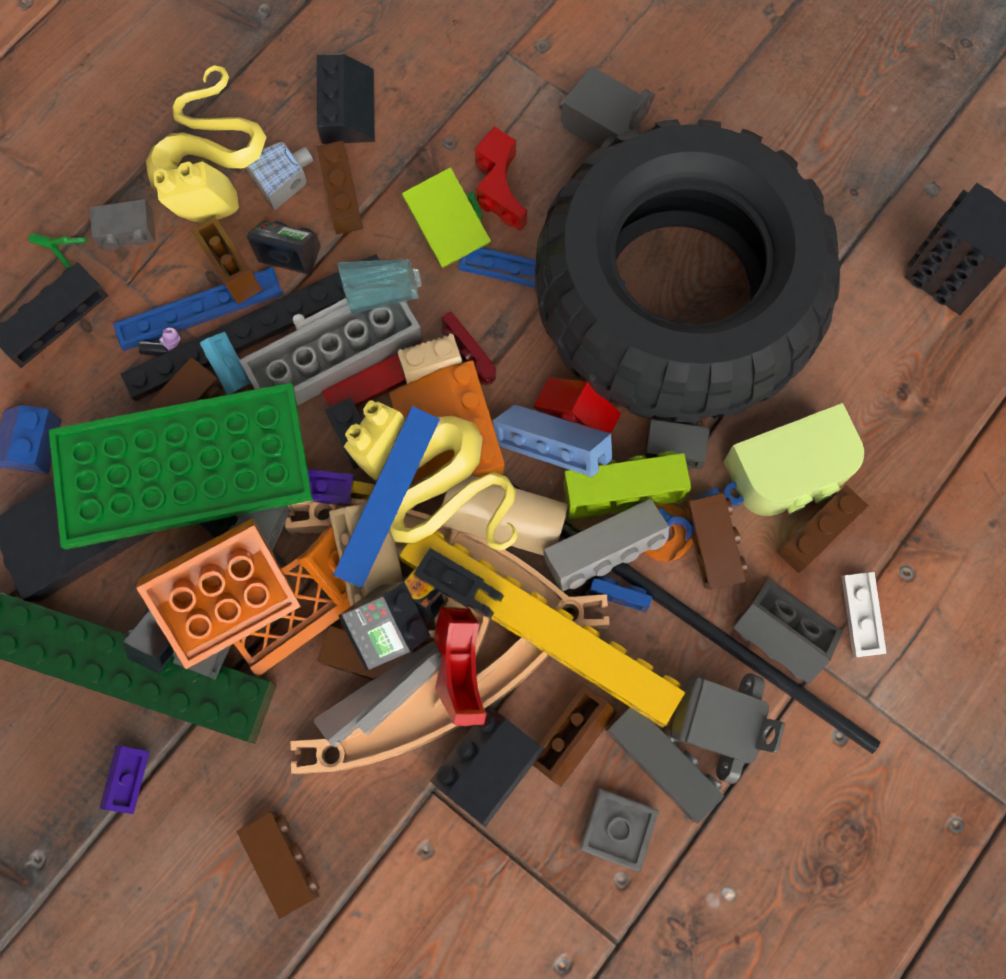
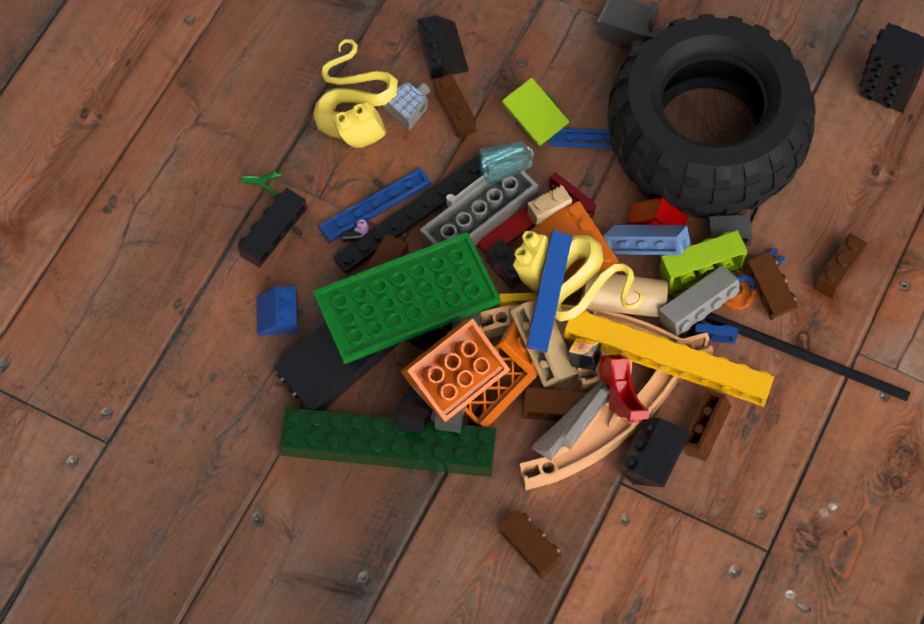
camera: 10 degrees left, 10 degrees down
flat silver brick [90,199,156,250] -> none
dark purple plate [100,745,150,814] -> none
reddish brown brick [191,216,262,305] -> none
medium azure plate [200,332,251,395] -> none
black slope [247,221,321,275] -> none
dark purple plate [308,469,355,506] -> none
black slope [338,581,430,670] -> none
black hinge [413,548,504,619] -> none
red arch [475,126,527,231] -> none
flat silver plate [579,789,659,872] -> none
dark grey brick [606,707,725,824] -> none
dark grey piece [671,673,785,784] -> none
yellowish green brick [723,403,864,516] -> none
dark grey slope [733,578,843,684] -> none
white hinge [841,572,886,657] -> none

